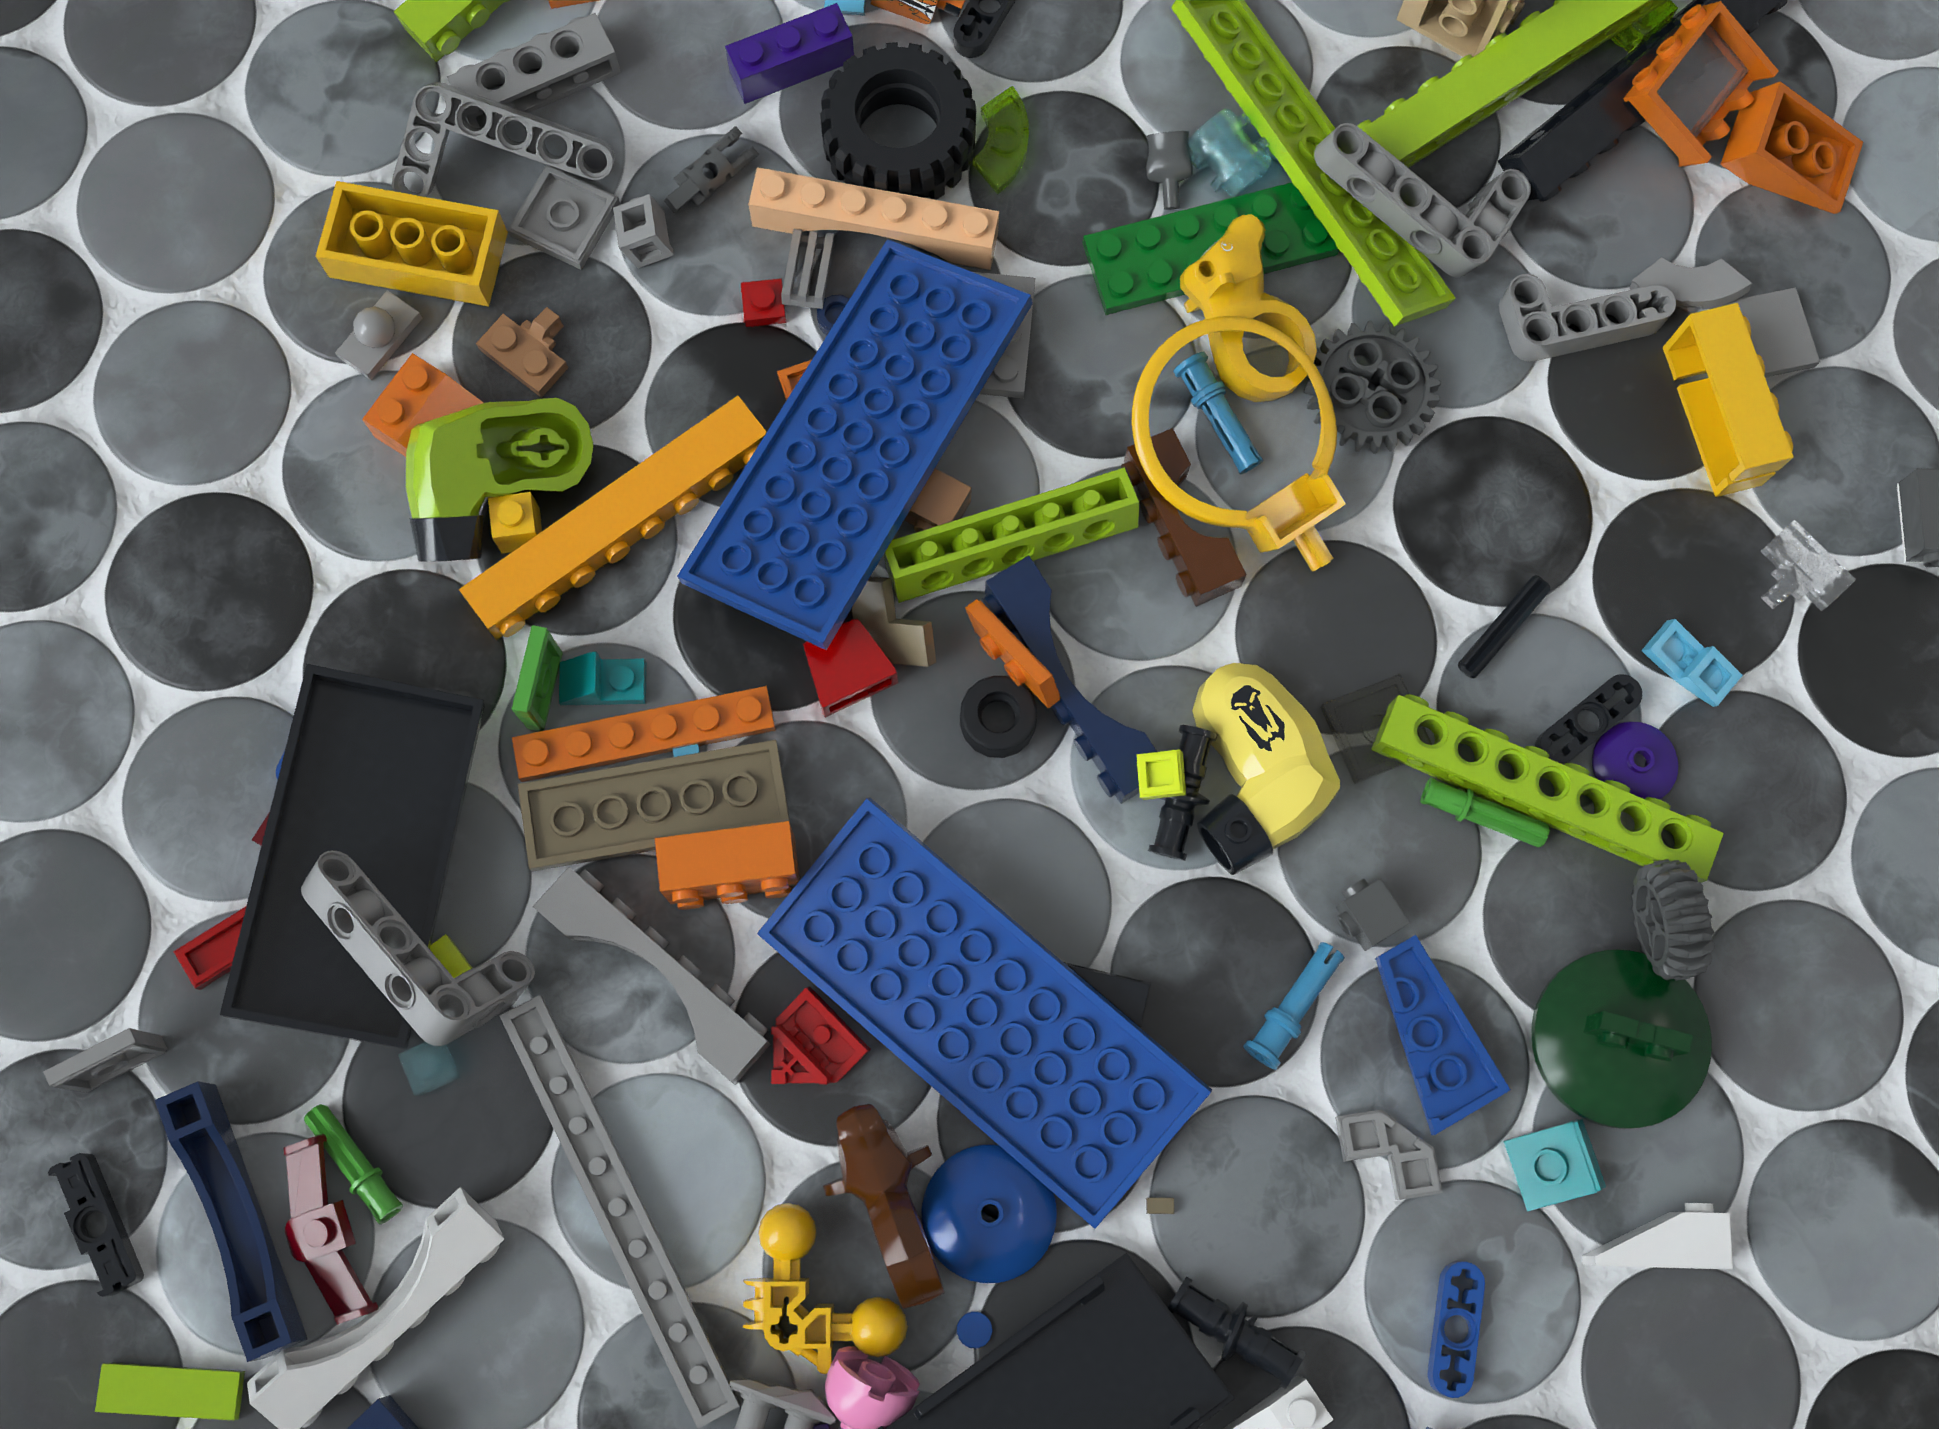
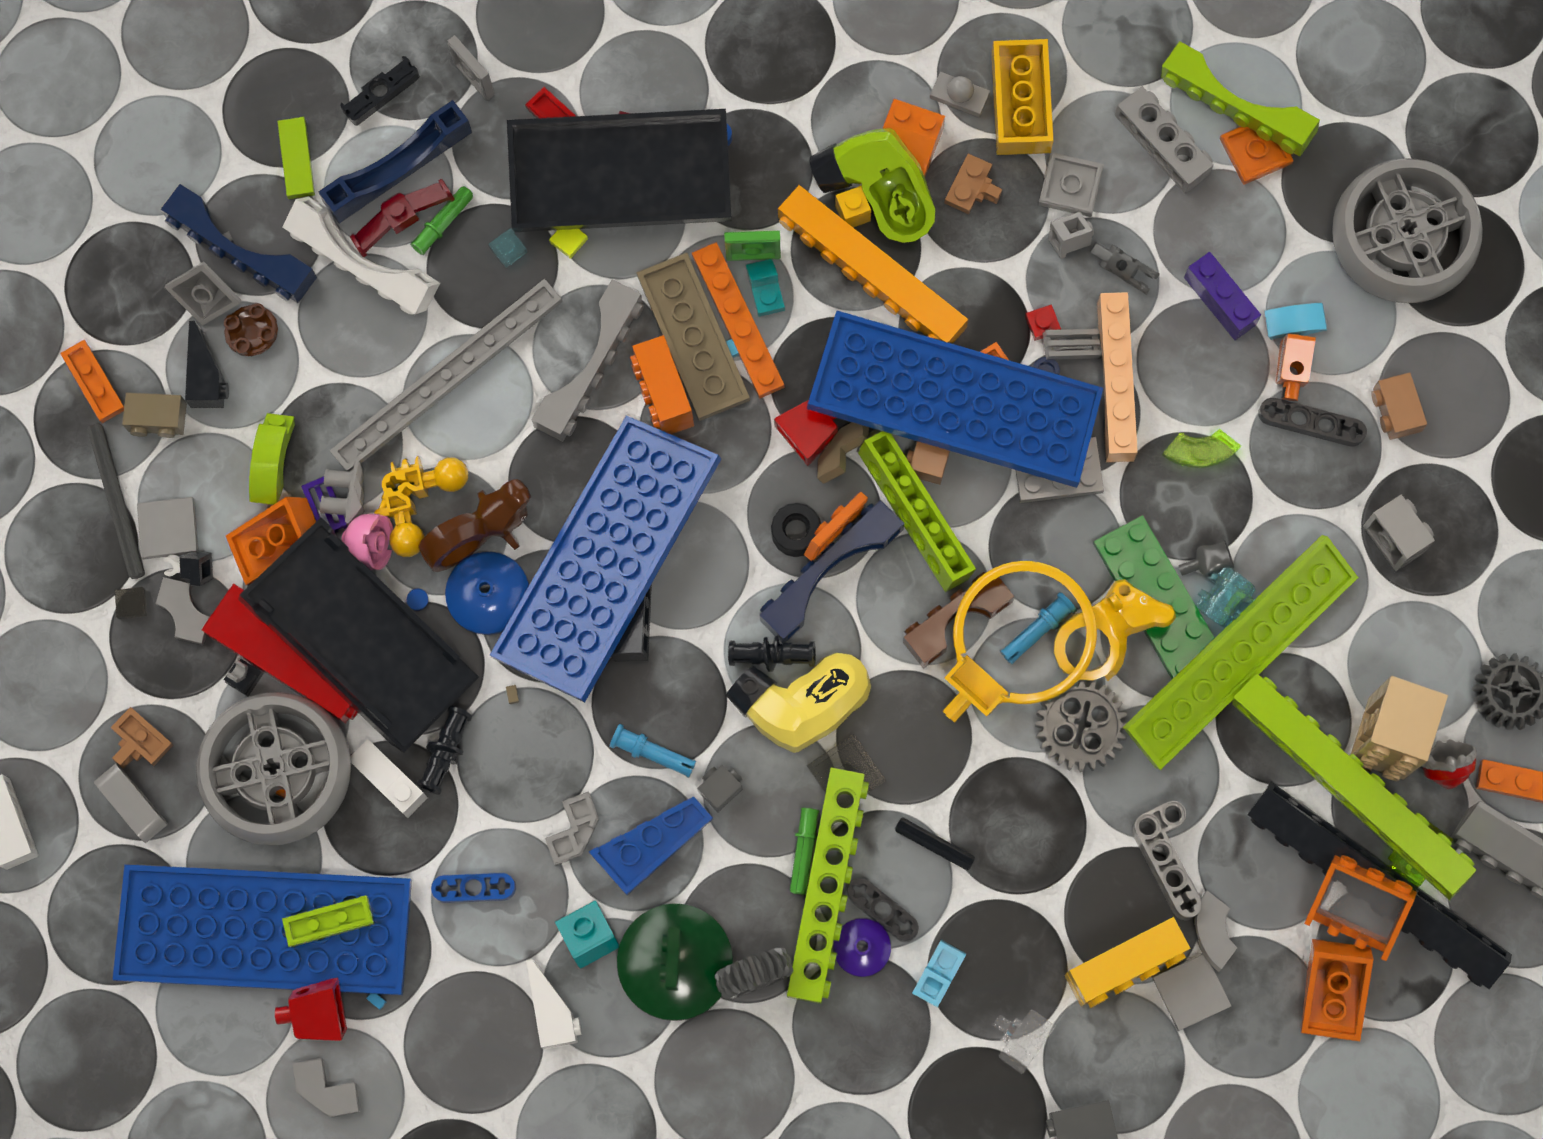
camera: 85 degrees right, 0 degrees up
light grey beam [301,850,535,1046] -> none
light grey beam [392,82,615,197] -> none
red slope [771,986,871,1085] -> none
black tyre [820,42,976,200] -> none
neon yellow tile [1136,749,1186,800] -> none
light grey beam [1314,123,1531,278] -> none

